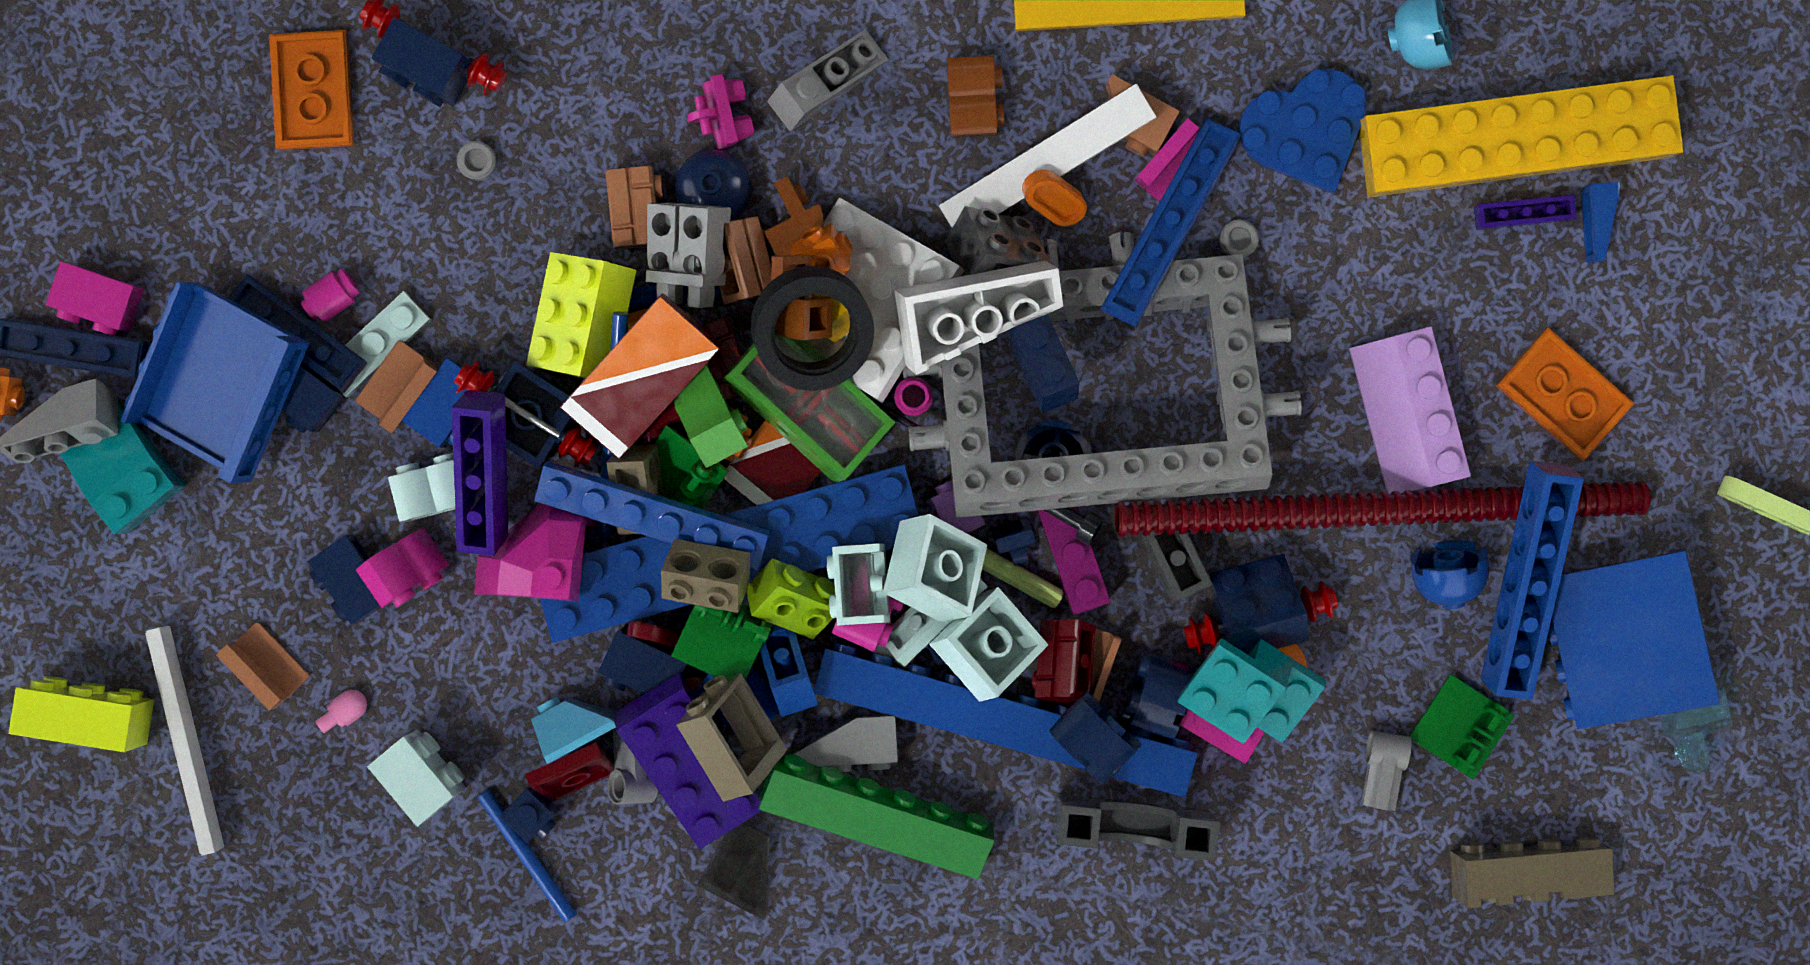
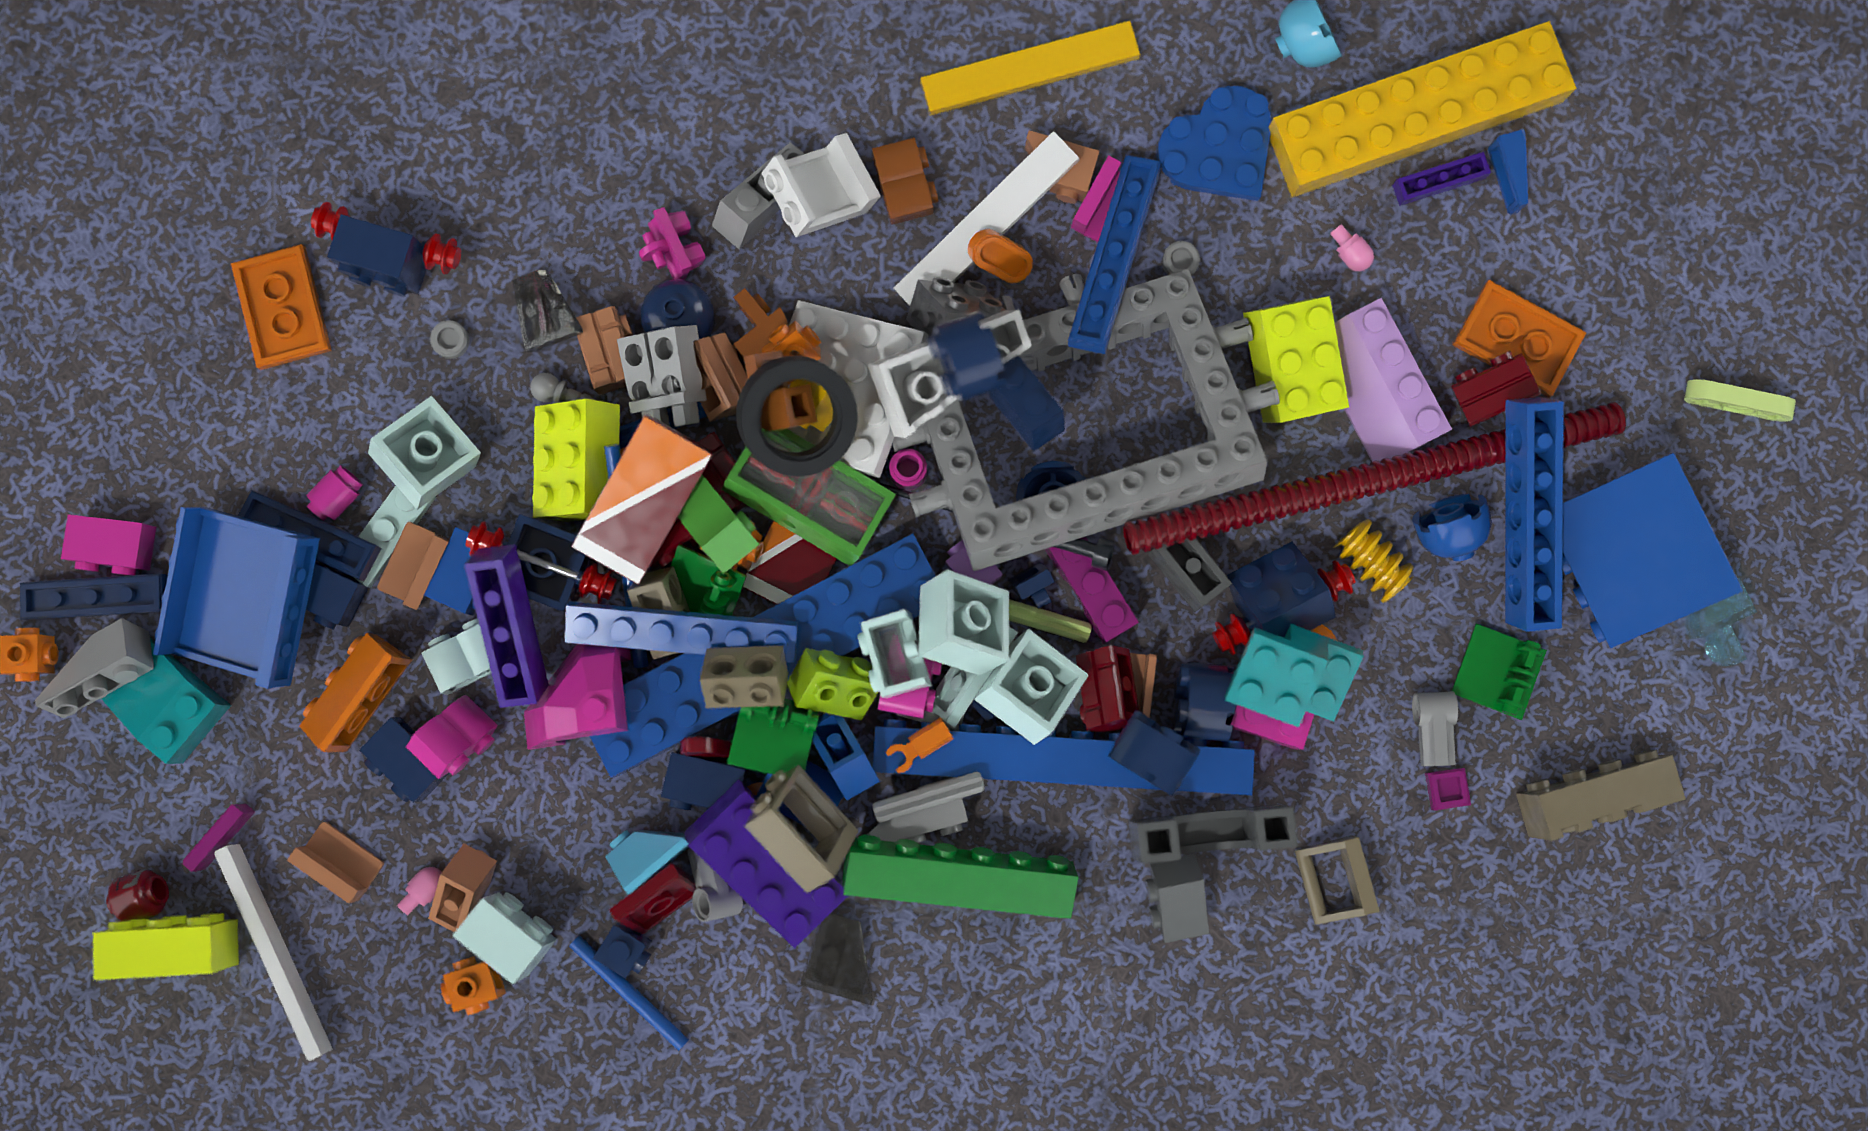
camera: 10 degrees left, 5 degrees down
none -> dark red head [106,869,169,921]
none -> magenta tile [182,803,255,872]
none -> orange slope [299,632,412,752]
none -> light aqua brick [368,396,481,510]
none -> nougat slope [428,844,497,932]
none -> orange brick [441,956,506,1015]
none -> clear smoke wing [512,270,583,352]
none -> light grey bar [530,373,595,403]
none -> white panel [761,133,881,237]
none -> light grey axle [873,772,985,822]
none -> orange bar [885,717,954,773]
none -> dark blue brick [926,311,1006,402]
none -> dark grey brick [1145,853,1209,943]
none -> neon yellow brick [1243,296,1349,423]
none -> dark tan tile [1294,835,1380,925]
none -> bright pink cylinder [1330,224,1374,272]
none -> yellow piece [1333,519,1414,603]
none -> magenta tile [1425,768,1471,811]
none -> dark red brick [1451,351,1541,427]

